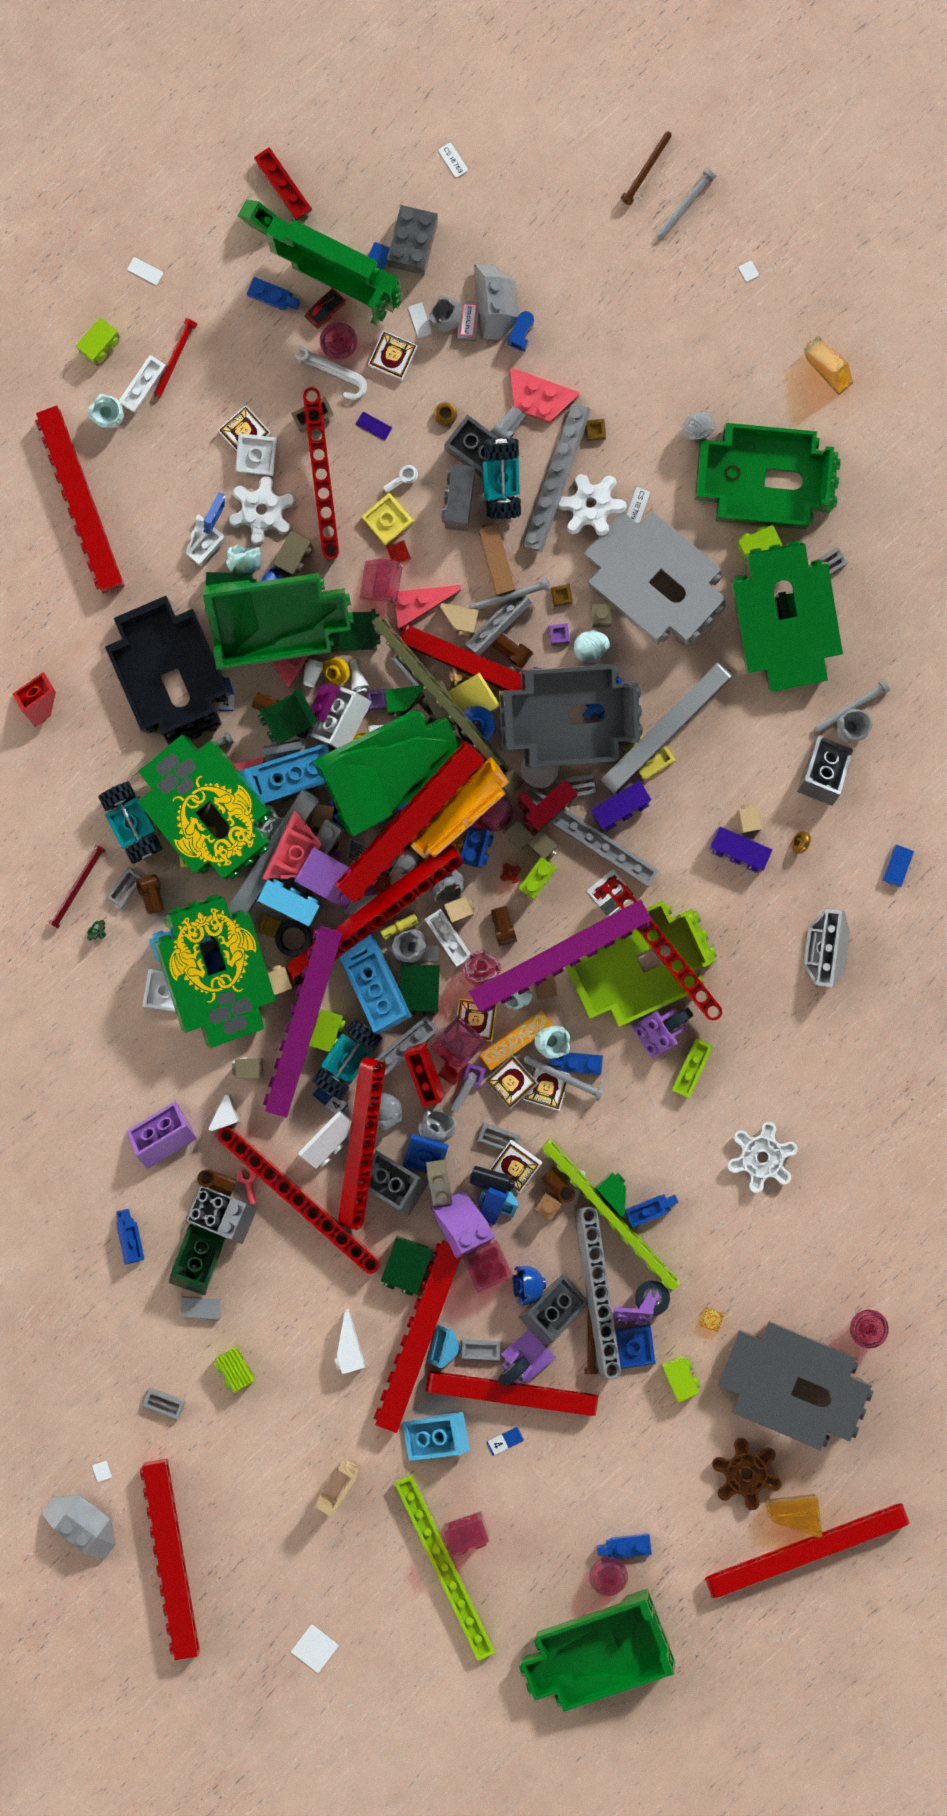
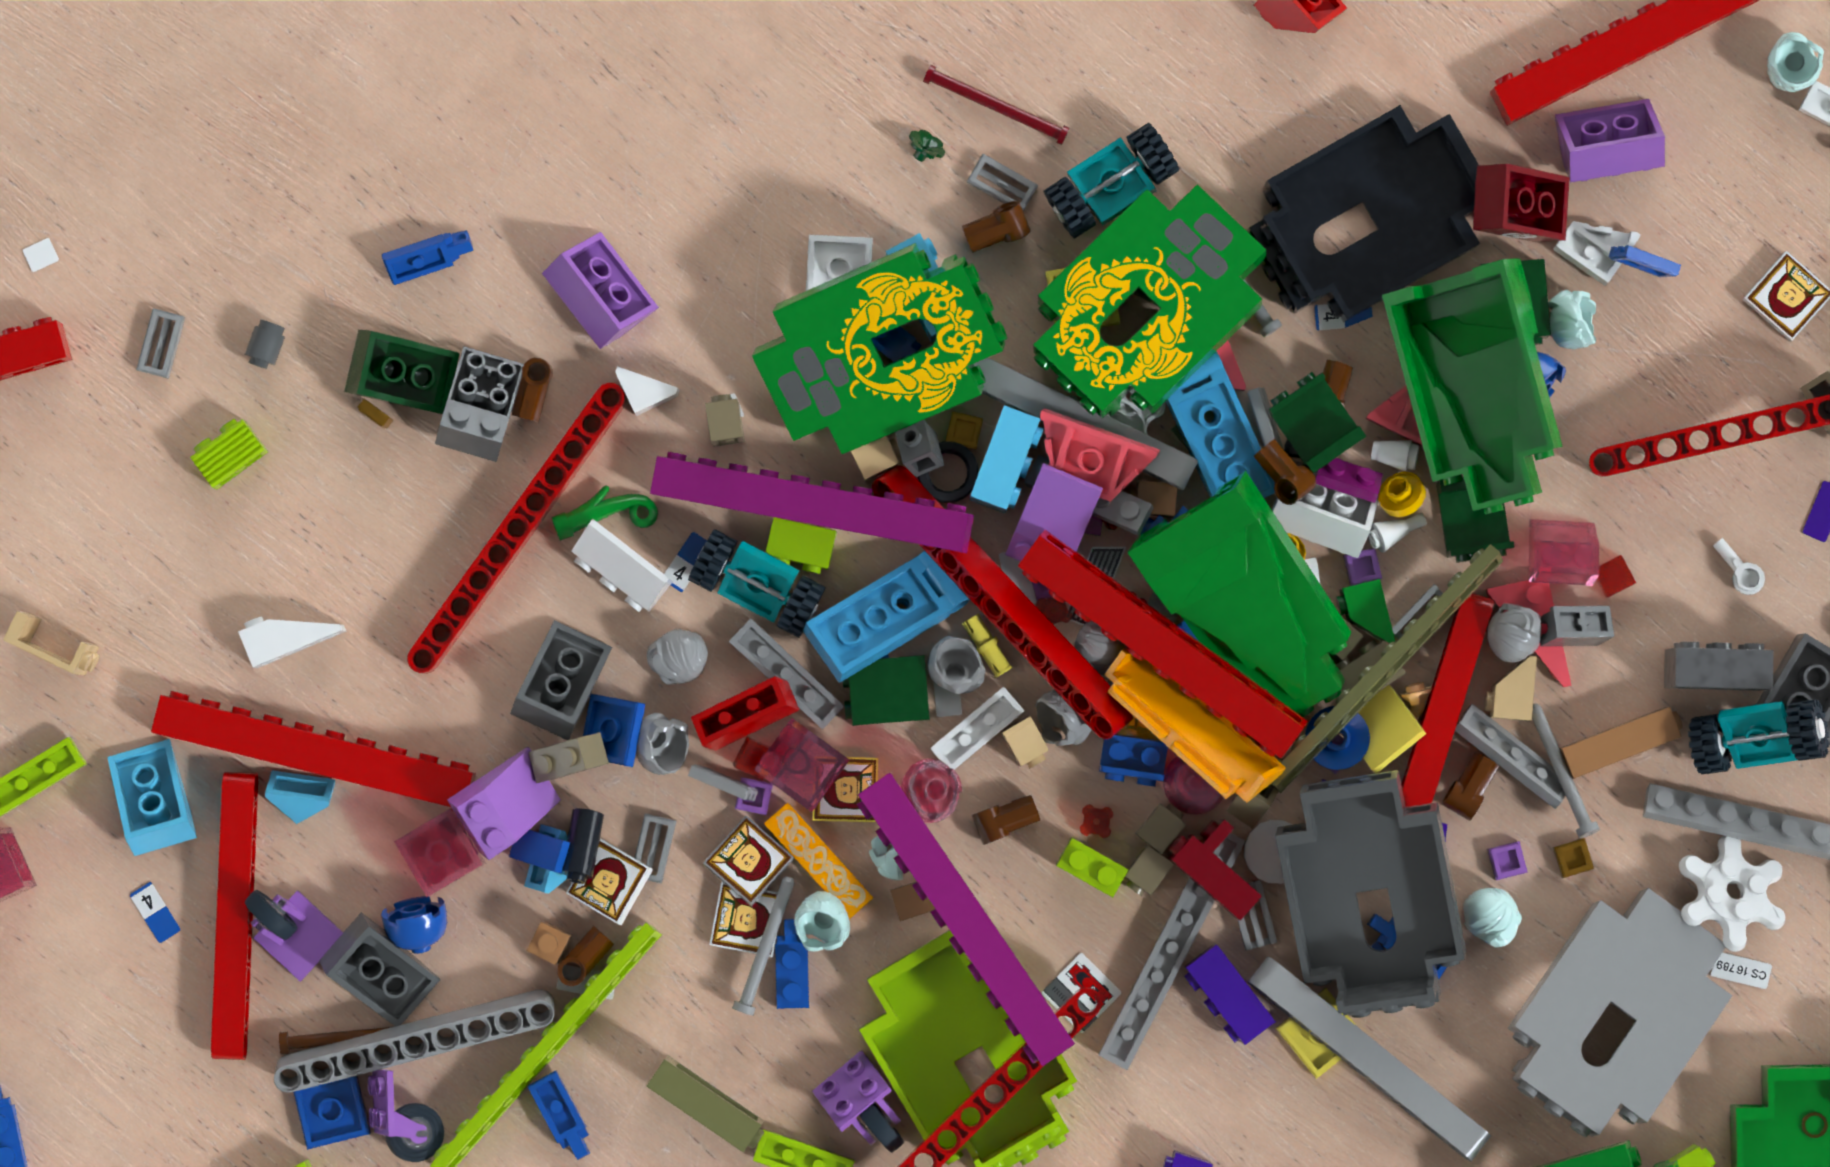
camera: 80 degrees right, 0 degrees up
light grey tile [180,1296,221,1320] -> none
white plate [228,476,296,546] -> none
white tile [235,433,277,476] -> none
coral bar [237,1169,257,1204] -> none
dark tan brick [273,530,313,577] -> none
red beam [338,1057,385,1230] -> none
light yellow tile [361,493,414,547] -> none
dark green panel [381,1236,433,1296] -> none
light grey tile [461,1339,501,1361] -> none
dark tan brick [591,604,612,627] -> none
green slope [595,1172,626,1217] -> none
none -> dark grey brick [244,320,285,369]
none -> pearl gold tile [358,398,393,429]
none -> green plant [551,485,658,541]
none -> olive piece [646,1056,765,1152]
none -> dark grey brick [895,420,944,477]
none -> reddish brown piece [1254,439,1316,505]
none -> dark red brick [1473,164,1570,242]
none -> light grey hair [1487,603,1541,663]
none -> hinge [1540,606,1614,647]
none -> medium lavender slope [1555,99,1665,183]

